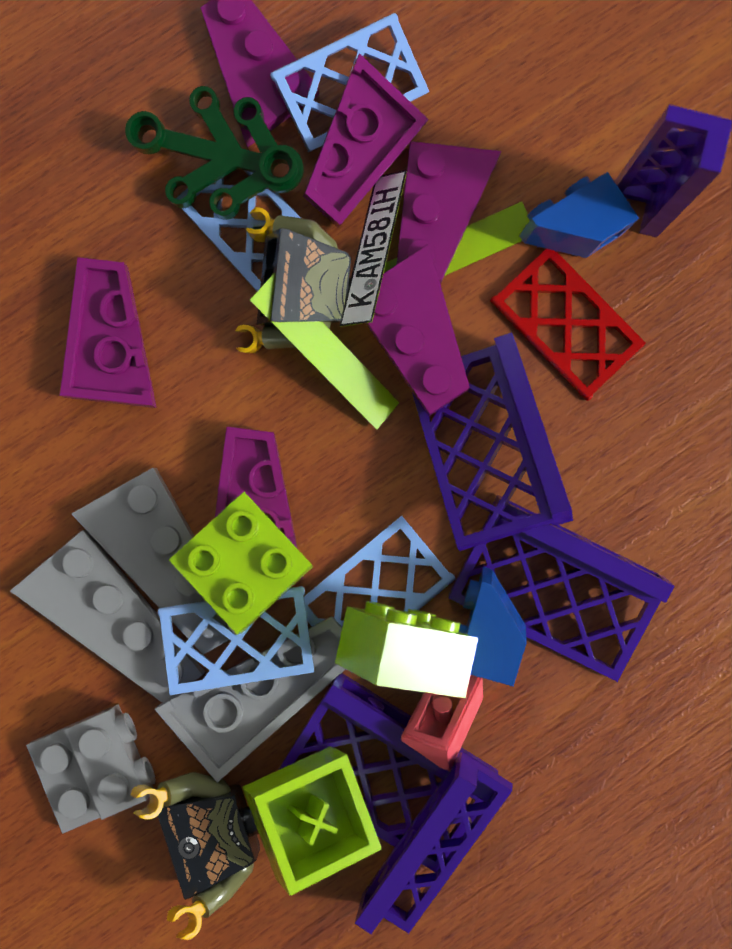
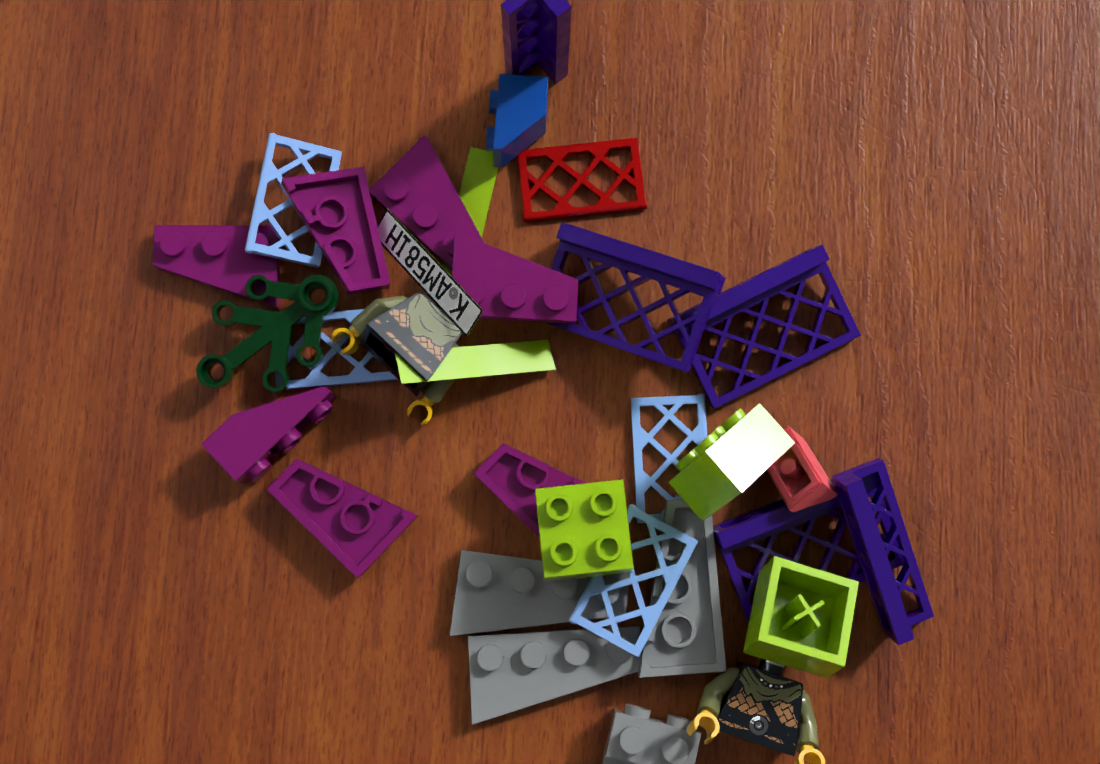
camera: 55 degrees left, 5 degrees down
blue slope [459,567,527,687] -> none
none -> magenta slope [201,386,337,484]

